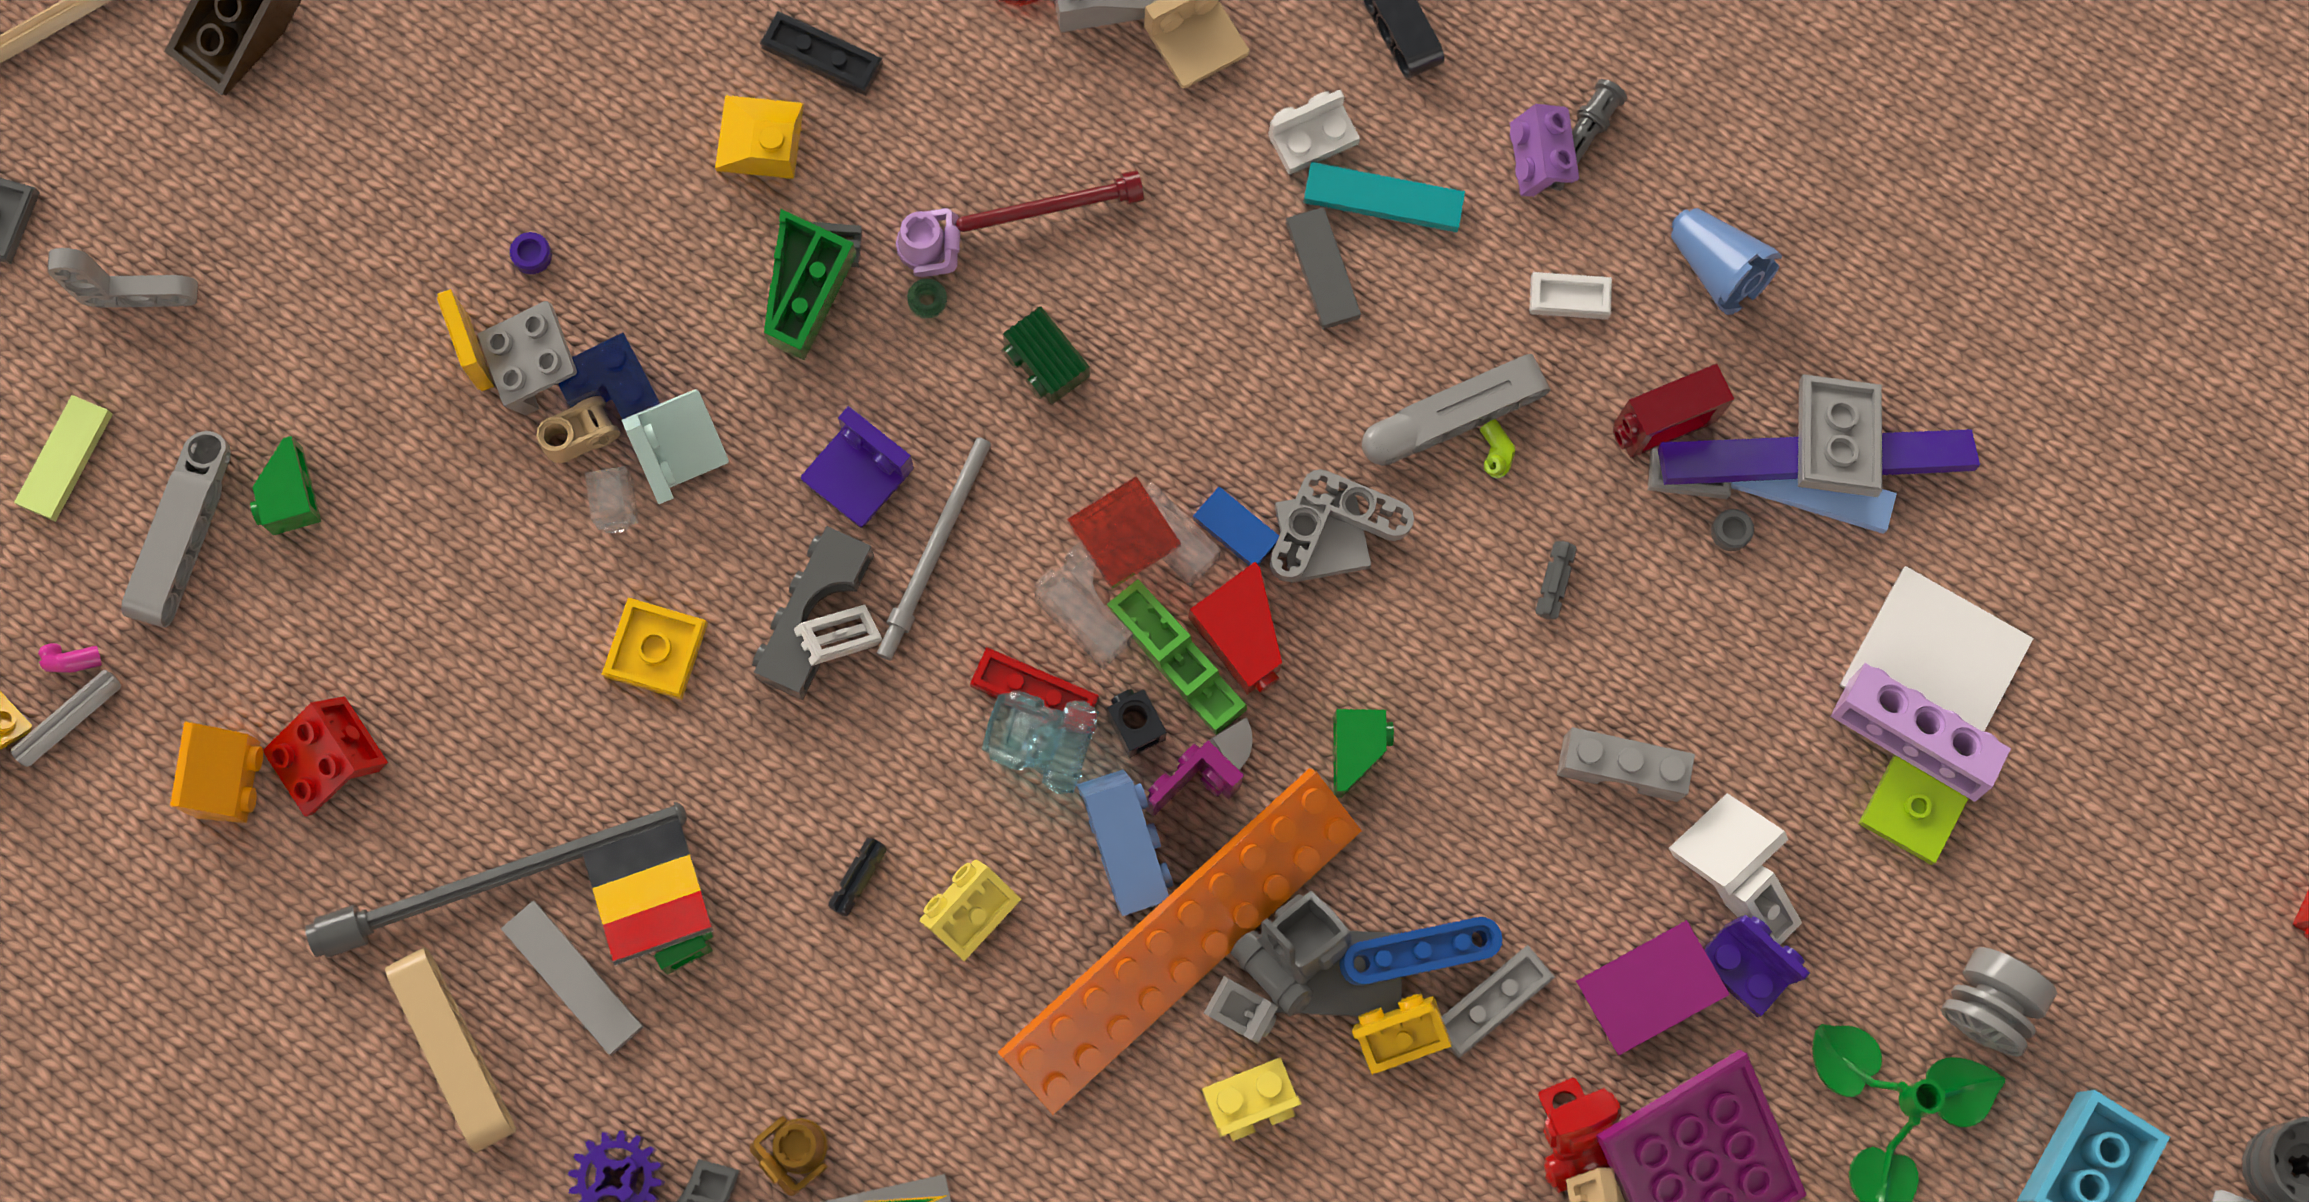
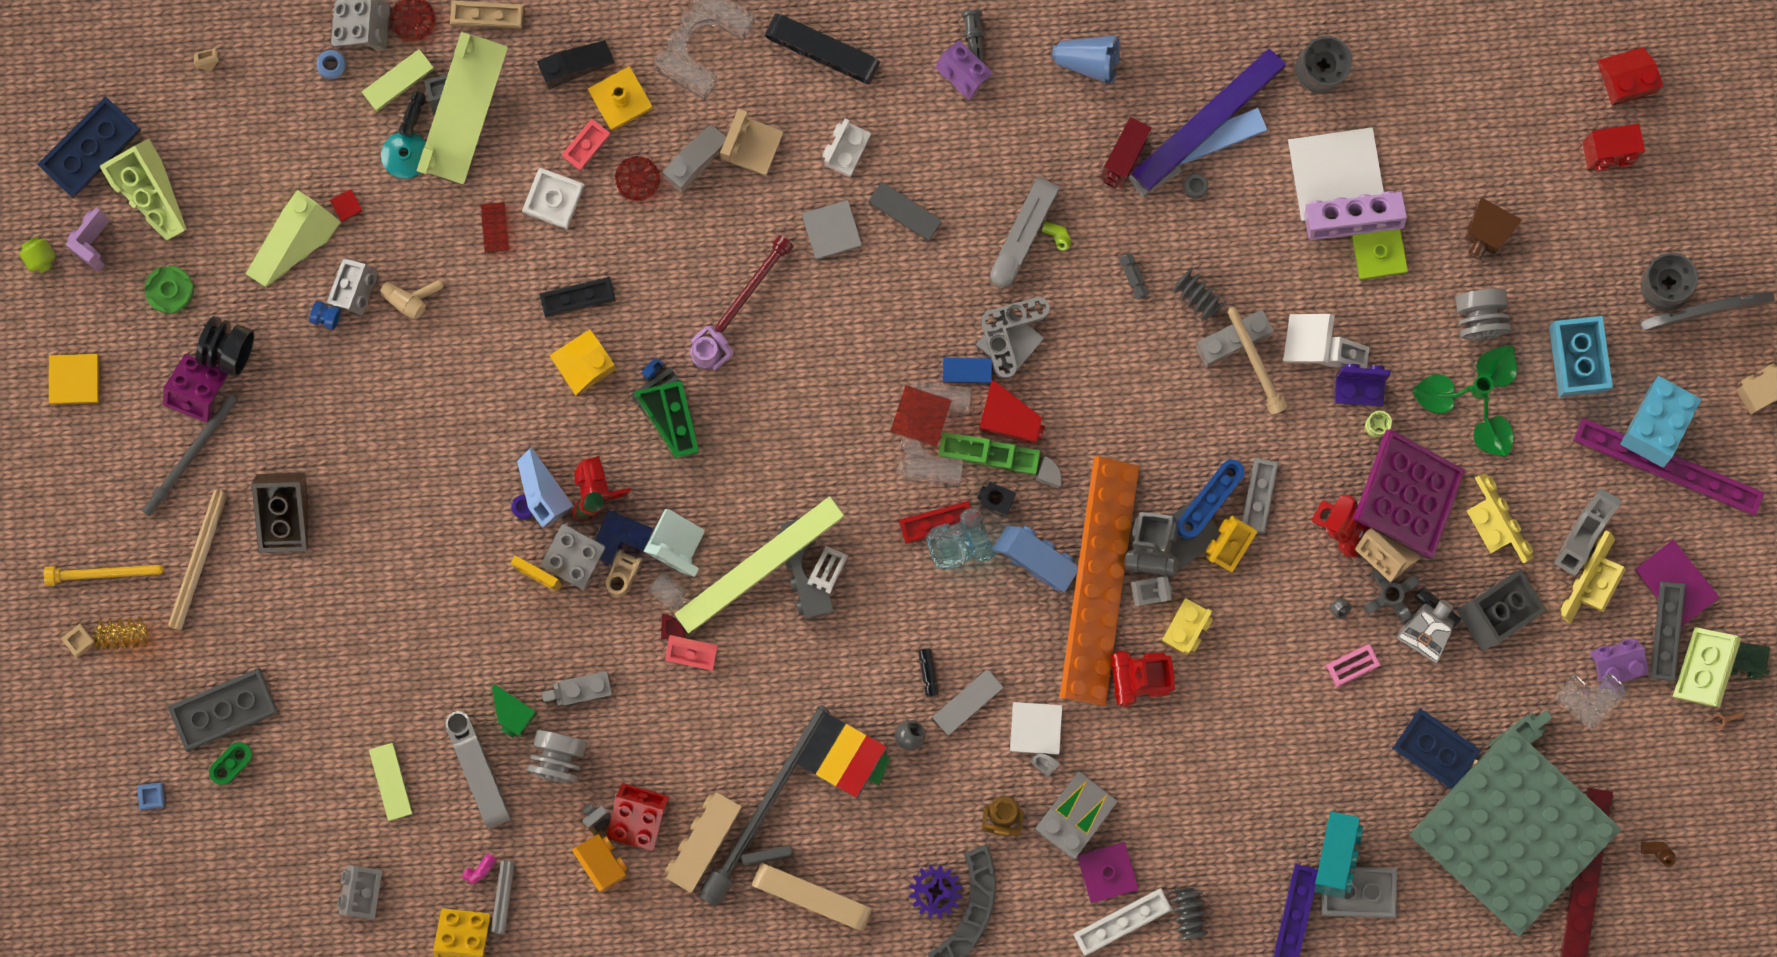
camera: 35 degrees left, 5 degrees up
light grey beam [48,248,198,308] -> none
light grey tile [501,900,644,1056] -> none
yellow tile [601,597,708,700] -> none
dark purple bracket [801,406,914,528] -> none
light grey bar [876,437,991,661] -> none
clear green plate [907,279,947,318] -> none
light yellow bracket [919,859,1021,962] -> none
dark green brick [1002,306,1090,404] -> none
magenta bracket [1147,740,1244,817] -> none
teal tile [1303,162,1465,233] -> none
green slope [1333,709,1394,798] -> none
white tile [1530,272,1612,319] -> none
magenta tile [1576,920,1730,1056] -> none
light grey tile [1798,374,1882,497] -> none
none -> light blue slope [517,448,574,528]
none -> light grey wheel [527,730,587,783]
none -> light grey hinge [542,671,612,706]
none -> red piece [571,456,632,522]
none -> dark grey tile [583,803,611,835]
none -> blue tile [641,358,664,382]
none -> dark red tile [661,614,686,639]
none -> coral plate [665,635,718,671]
none -> tan brick [665,792,742,894]
none -> yellowish green tile [675,496,845,634]
none -> dark grey tile [741,846,792,866]
none -> light grey tile [802,200,862,260]
none -> dark grey piece [895,720,926,751]
none -> light grey tile [932,669,1004,736]
none -> white tile [1010,702,1062,755]
none -> light grey tile [1030,753,1060,777]
none -> red piece [1111,650,1175,707]
none -> dark grey piece [1173,267,1227,321]
none -> tan piece [1228,307,1288,414]
none -> dark grey wheel [1295,36,1352,93]
none -> yellowish green wheel [1365,411,1392,438]
none -> reddish brown torso [1465,198,1522,260]

